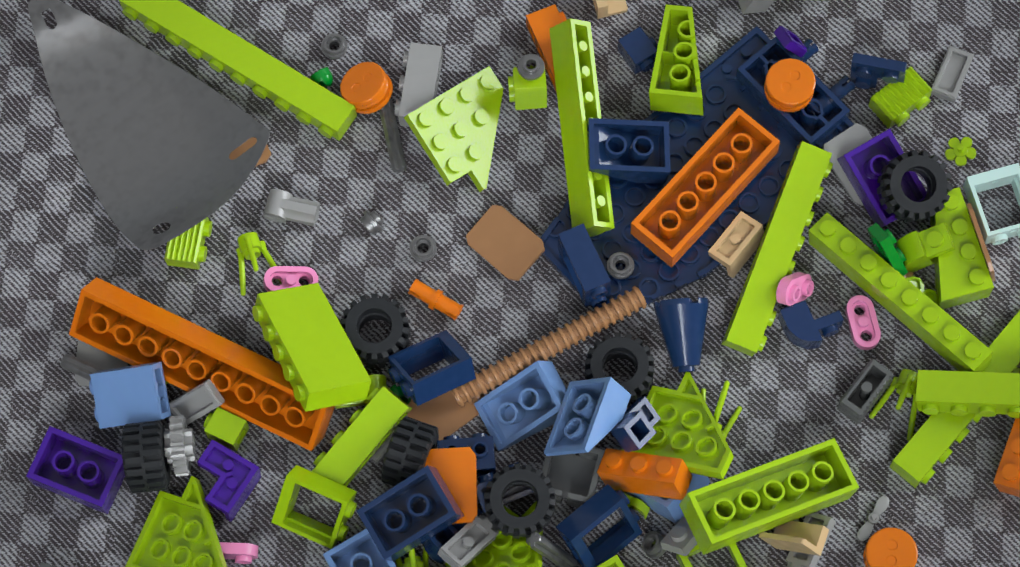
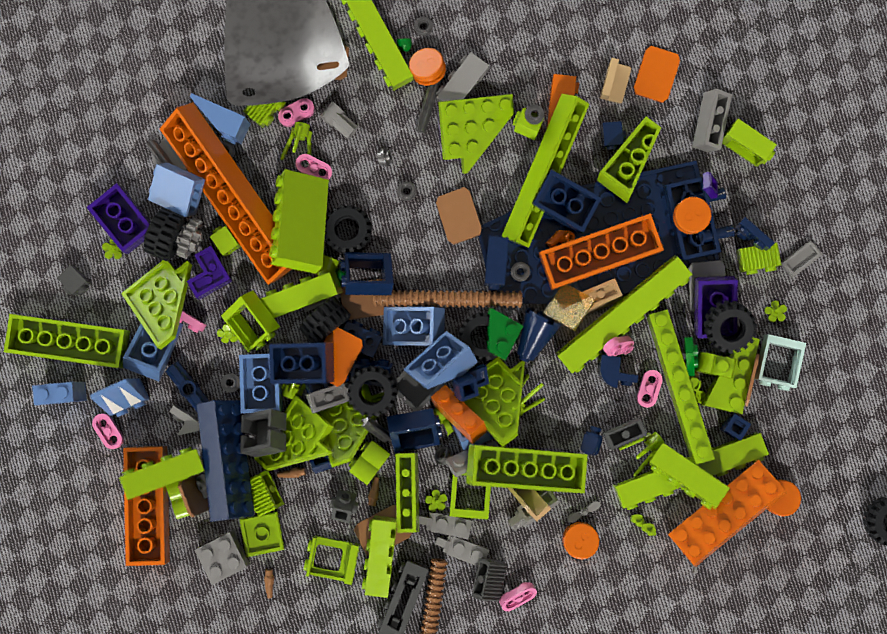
camera: 30 degrees right, 15 degrees up
light grey tile [169,379,225,425] -> none
orange pin [408,279,464,321] -> none
none -> lime plant [102,239,122,260]
none -> medium blue slope [190,93,251,145]
none -> lime plant [217,324,238,343]
none -> bright pink plate [278,98,315,127]
none -> green wing [487,308,523,360]
none -> clear yellow piece [543,285,596,331]
none -> orange arm [546,230,575,248]
none -> dark blue arm [580,426,603,456]
none -> lime piece [630,514,656,536]
none -> dark blue brick [720,414,751,441]

